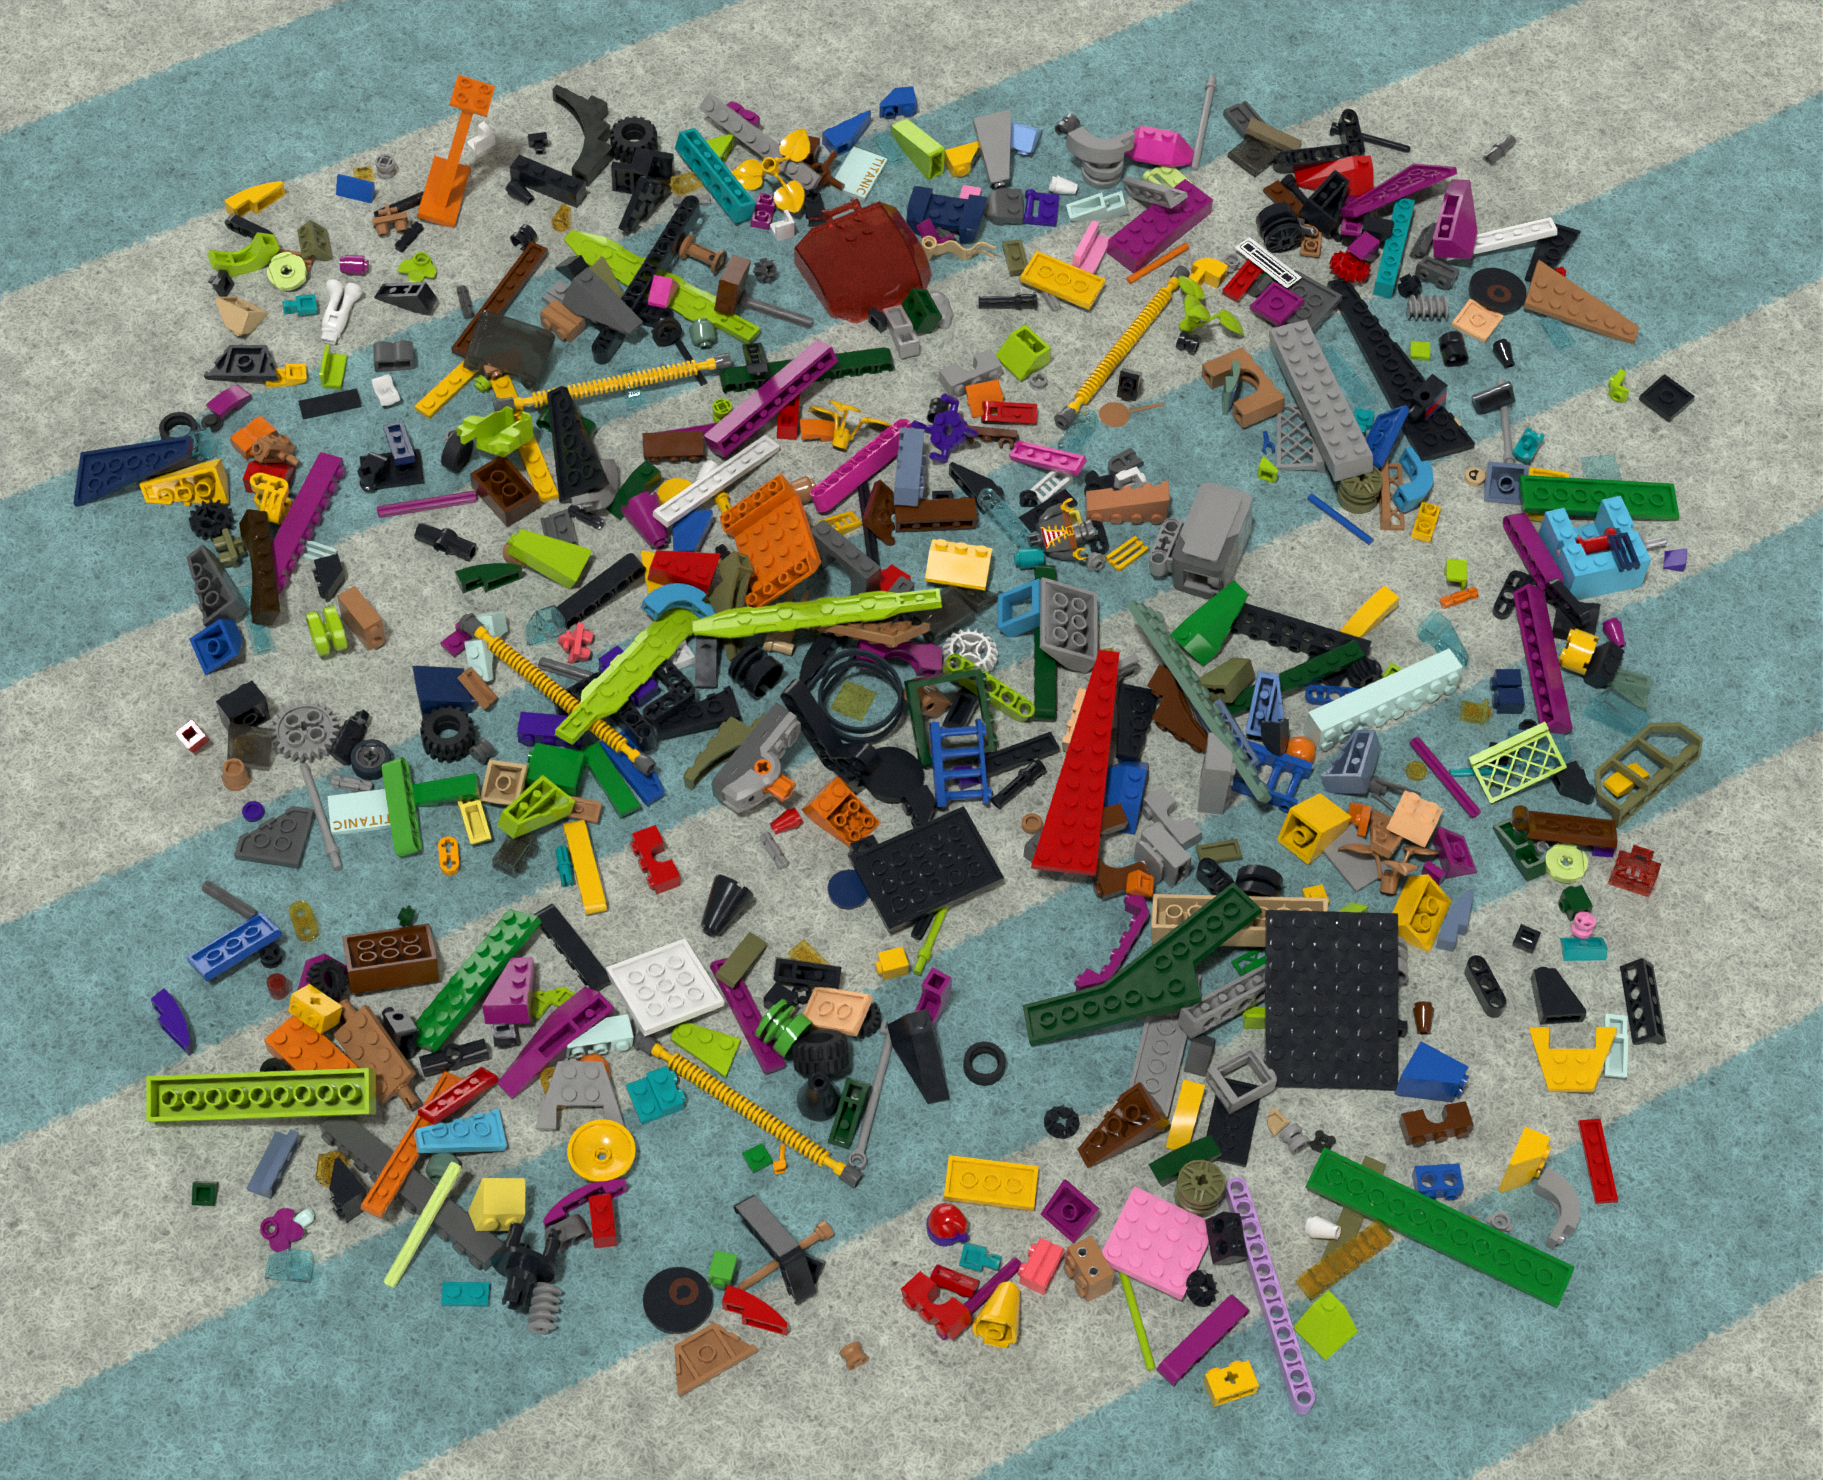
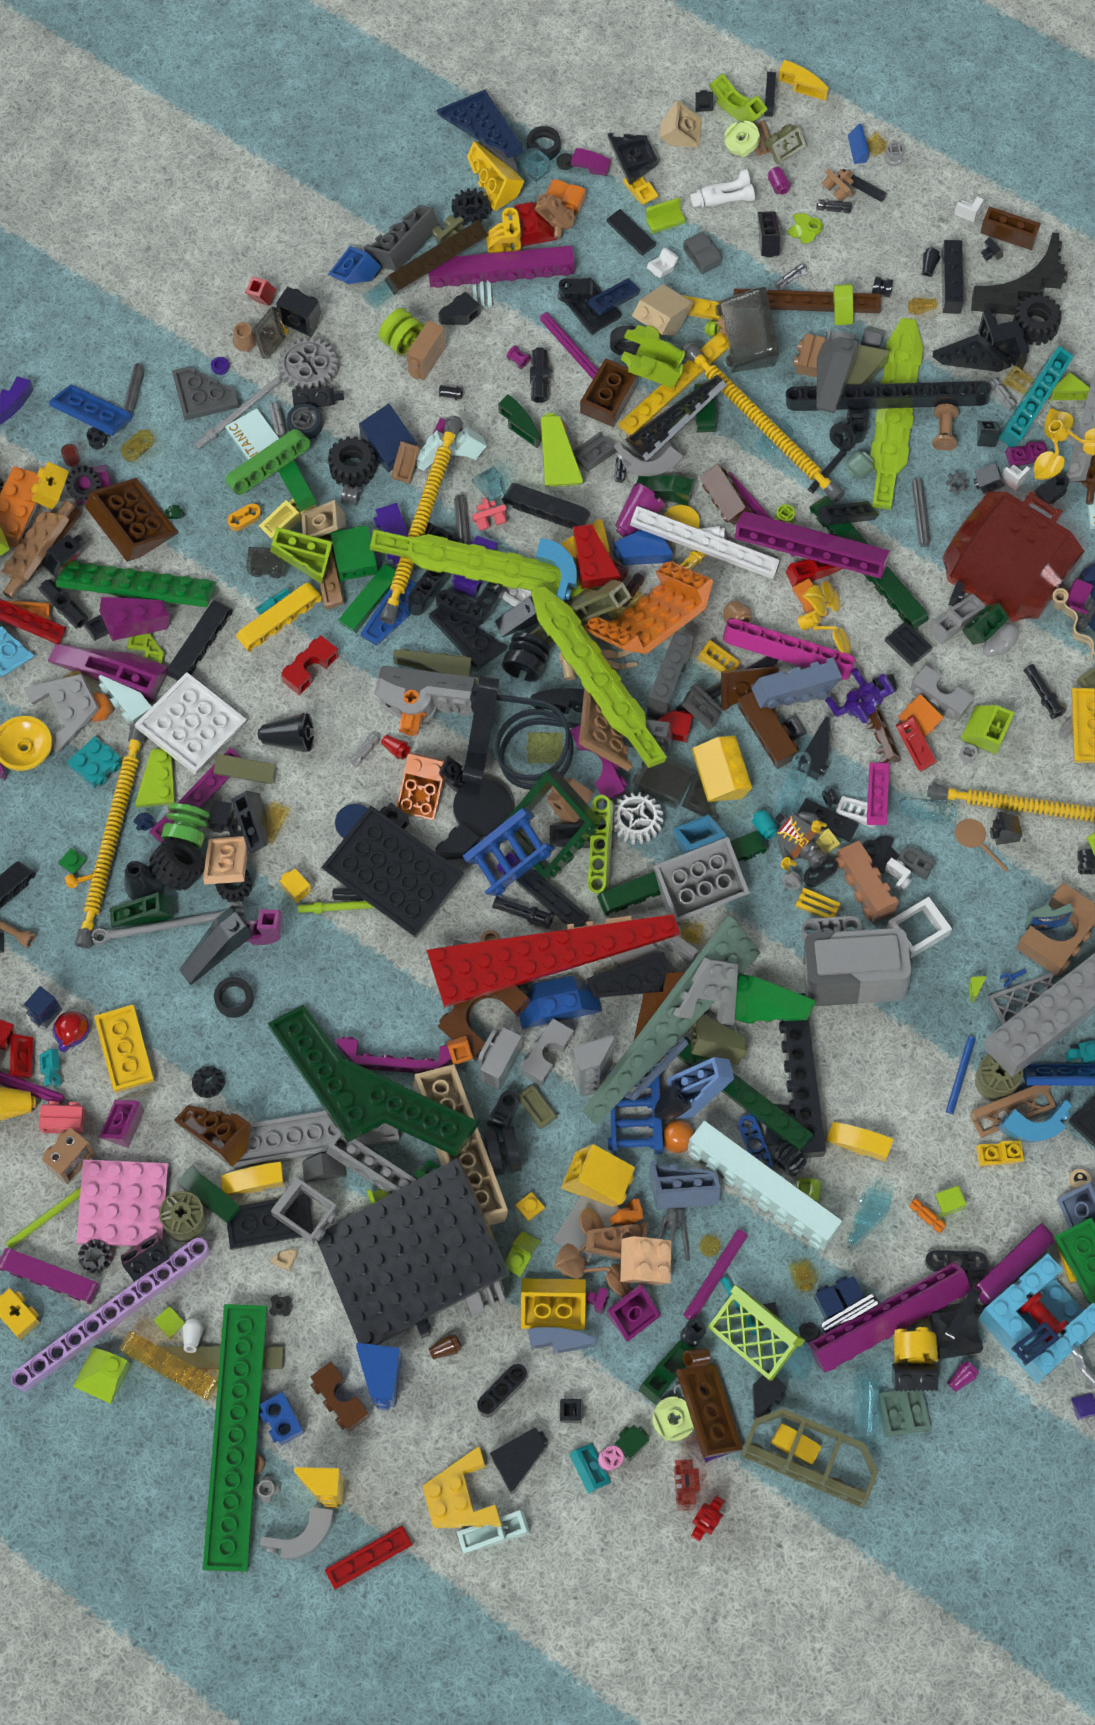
camera: 70 degrees right, 10 degrees up
teal plate [282,294,317,316] -> none
orange piece [417,74,495,228] -> none
dark pink slope [648,275,679,308] -> none
reddish brown brick [714,255,751,316] -> none
light grey wheel [1280,1123,1311,1155] -> none
black fence [1620,958,1667,1045] -> none
none -> dark blue piece [24,986,62,1029]
none -> dark blue plate [134,813,156,831]
none -> lime slope [154,1306,185,1339]
none -> black pin [439,385,463,401]
none -> magenta bush [506,345,531,369]
none -> tan slope [632,284,694,335]
none -> light grey wing [673,957,738,1025]
none -> black wheel [680,1319,706,1347]
none -> dark grey plate [681,683,723,730]
none -> red gear [691,1495,725,1542]
none -> axle [821,1293,879,1333]
none -> lime slope [833,284,853,325]
none -> black plate [885,621,933,667]
none -> white window [887,897,952,959]
none -> brick [973,463,1005,494]
none -> black slope [977,420,1000,447]
none -> reddish brown brick [980,206,1041,250]

